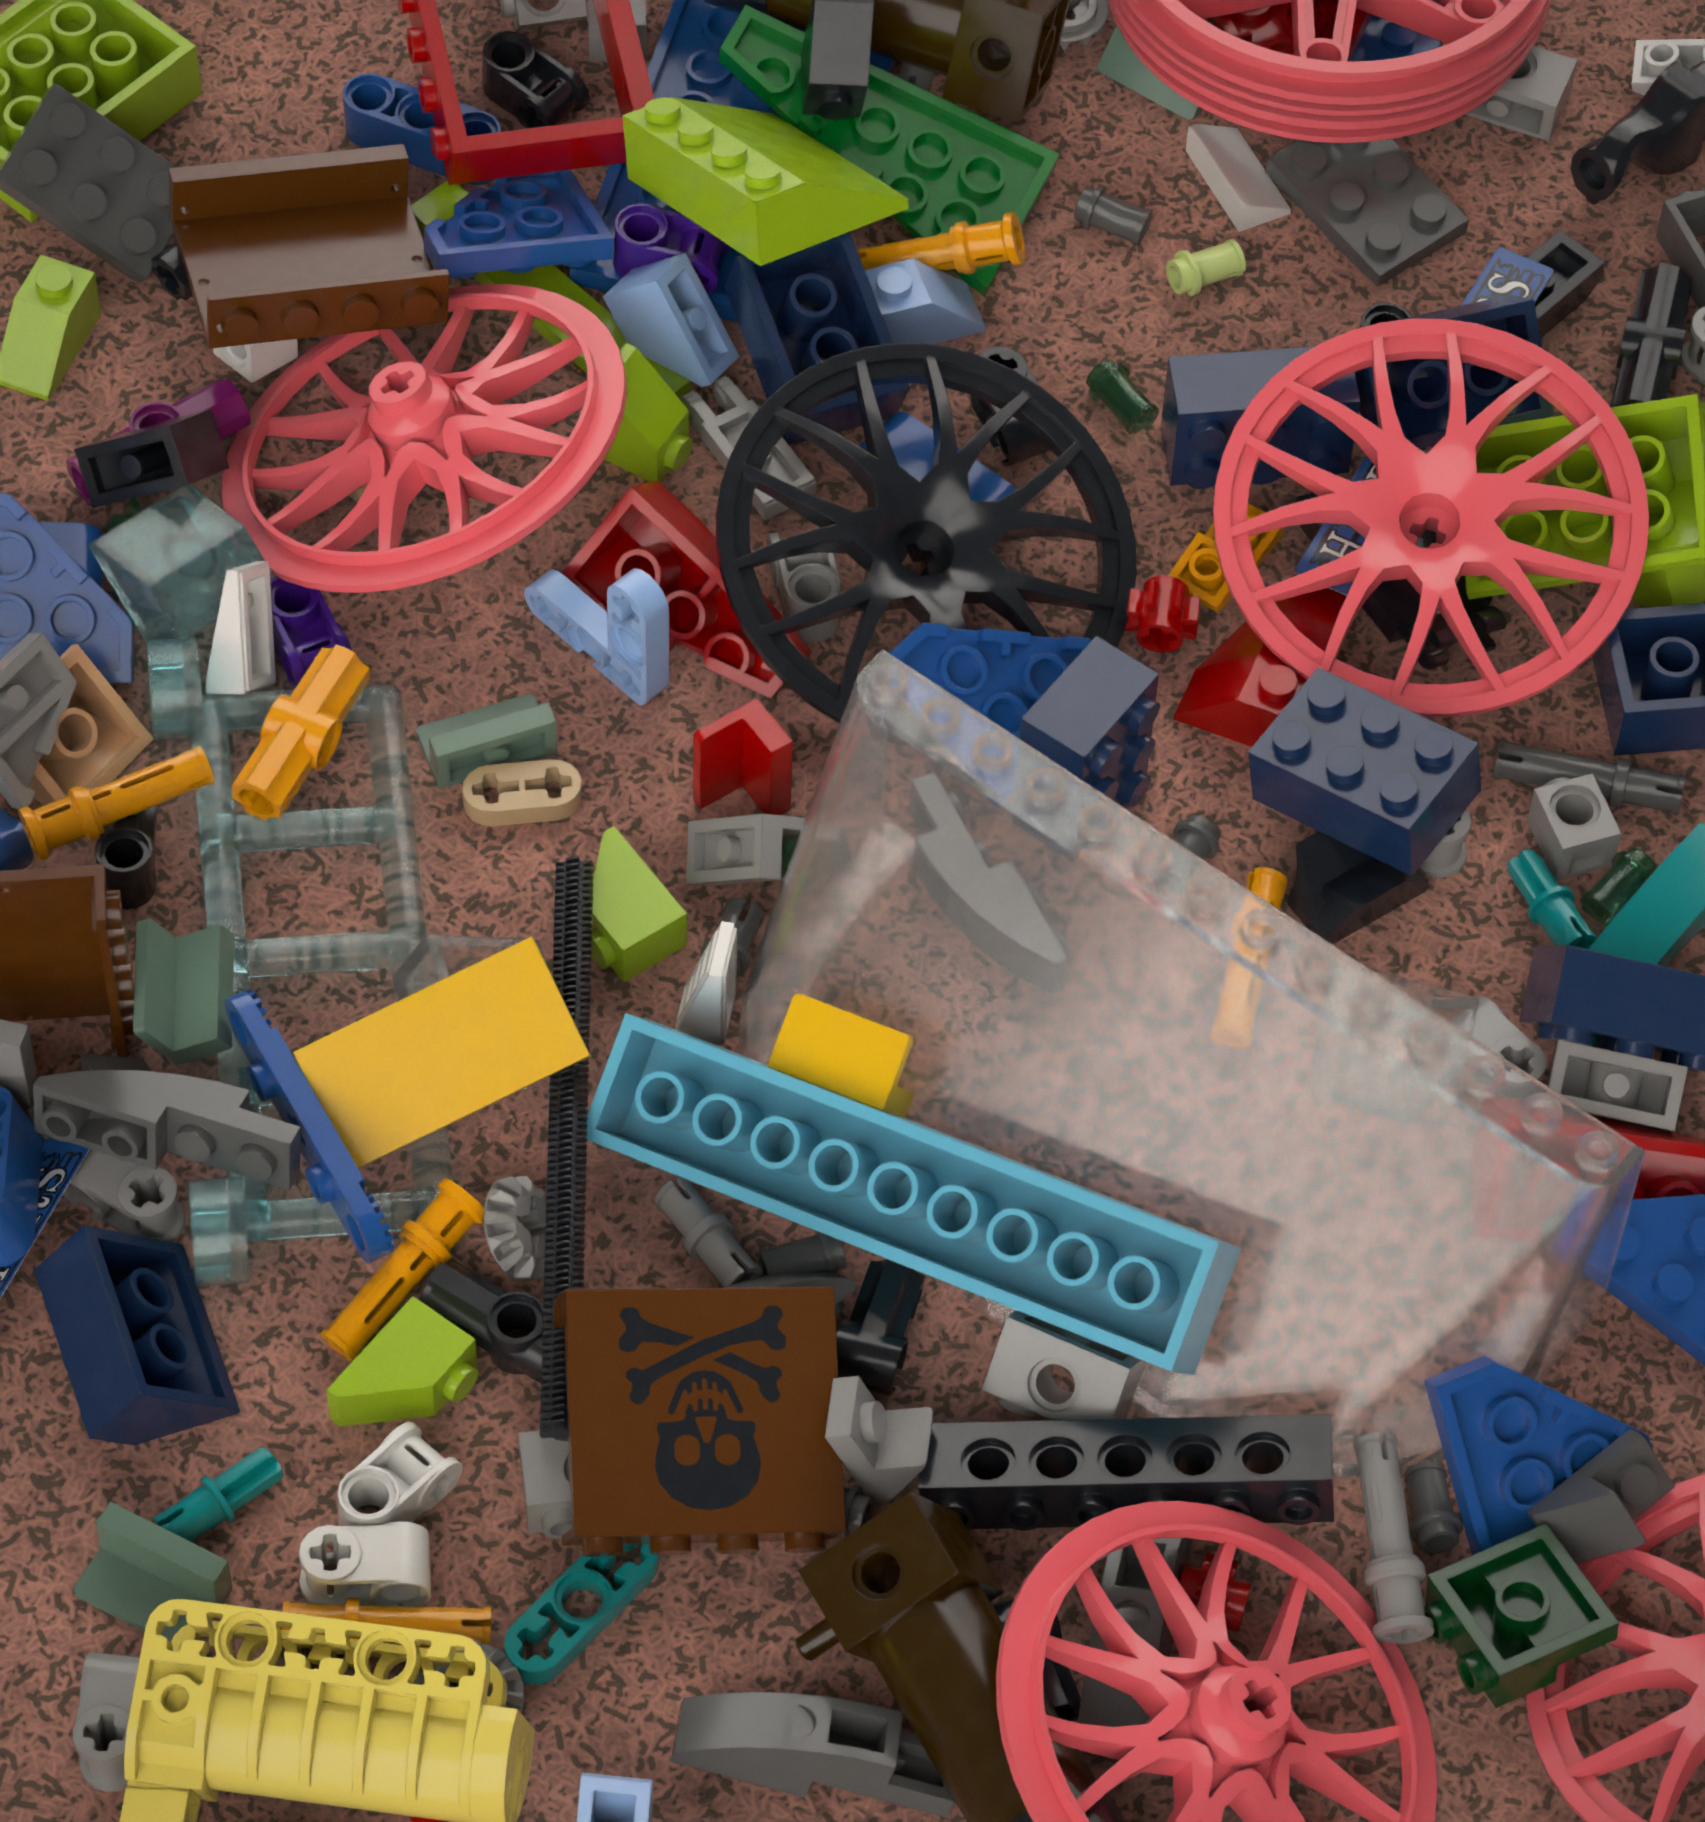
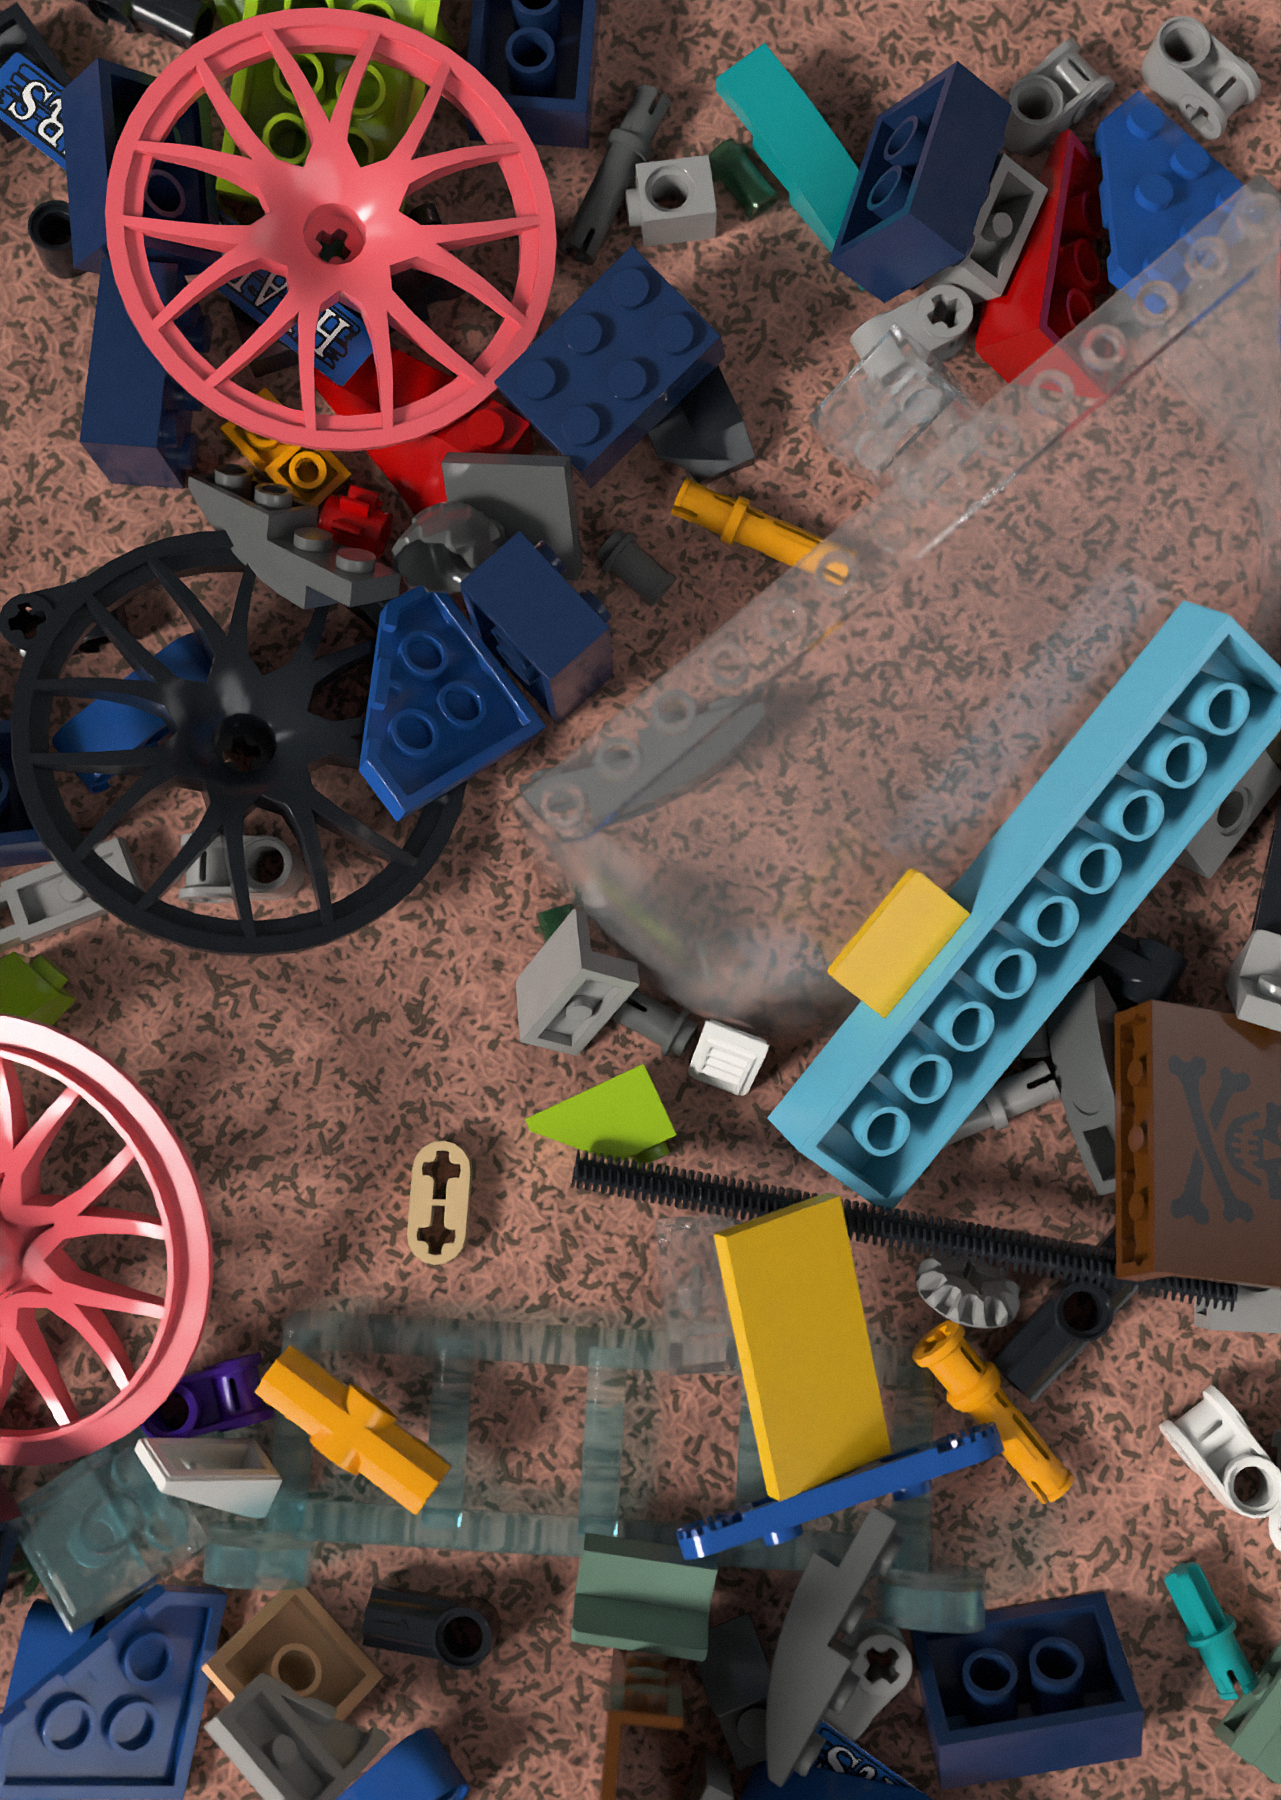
camera: 75 degrees left, 25 degrees up
light orange pin [18,745,215,862] -> none
lime slope [326,1296,479,1426] -> none
sand green panel [416,694,558,789] -> none
light blue beam [524,568,669,706] -> none
red wedge [561,480,812,698] -> none
red panel [693,698,793,815] -> none
clear green pin [1086,359,1159,435] -> none
teal axle [1507,849,1597,949] -> none
none -> dark grey slope [188,464,401,610]
none -> dark grey hair [391,501,507,593]
none -> dark grey tile [441,452,583,581]

